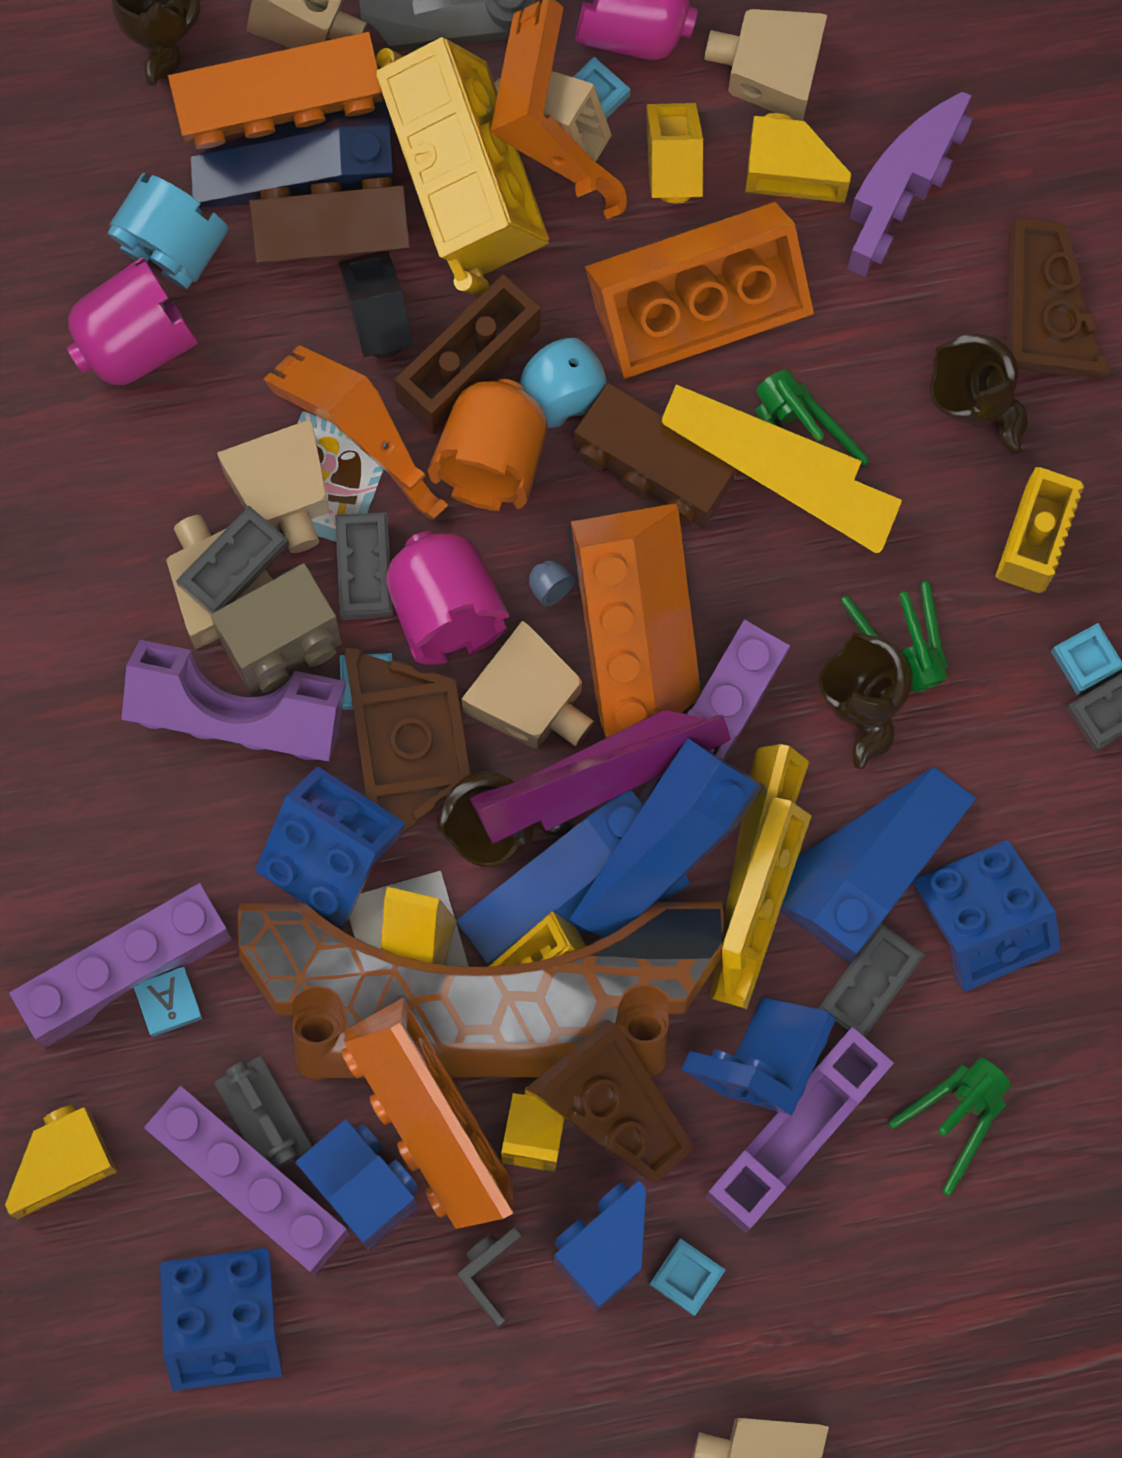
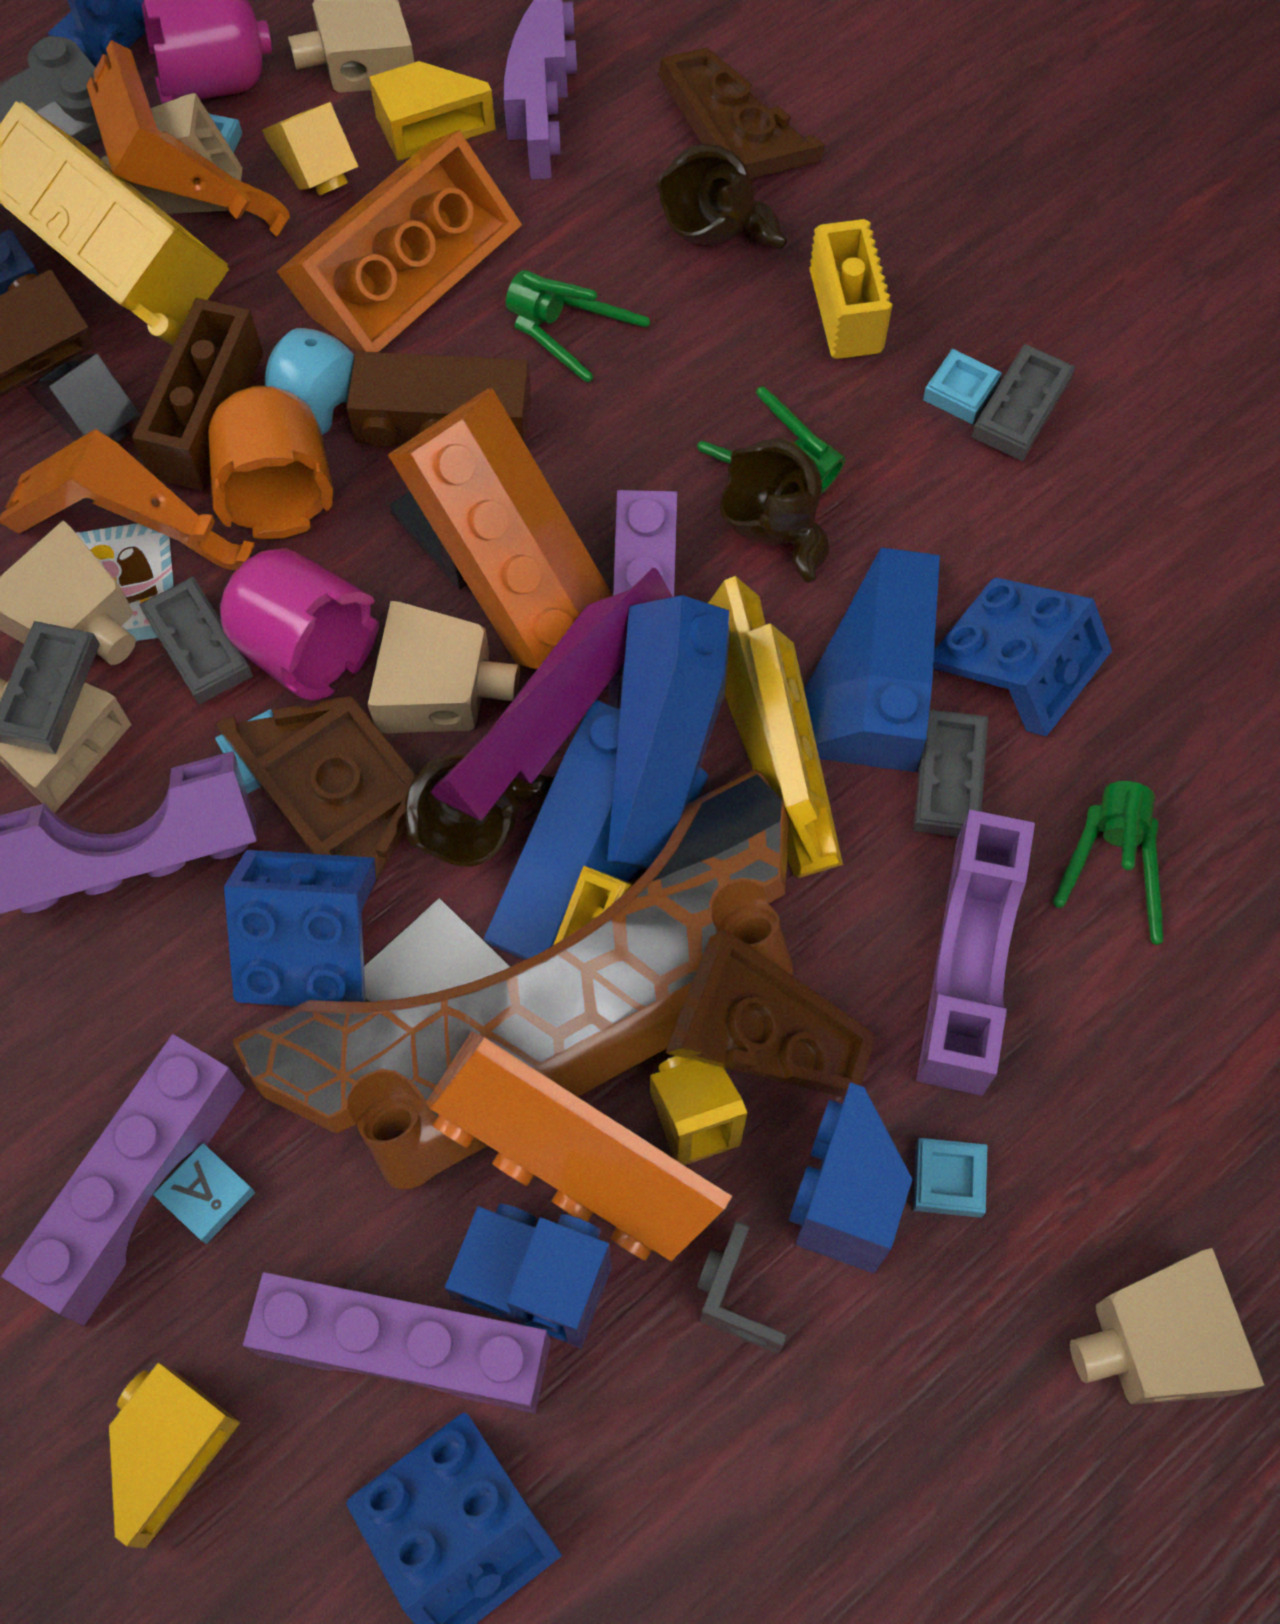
camera: 25 degrees left, 10 degrees down
dark tan brick [210,563,342,695] -> none
dark grey hinge [213,1056,312,1170] -> none
yellow slope [381,887,457,965] -> none
sand blue hinge [529,561,575,607] -> none
yellow wedge [662,384,902,553] -> none
blue bracket [681,998,836,1115] -> none

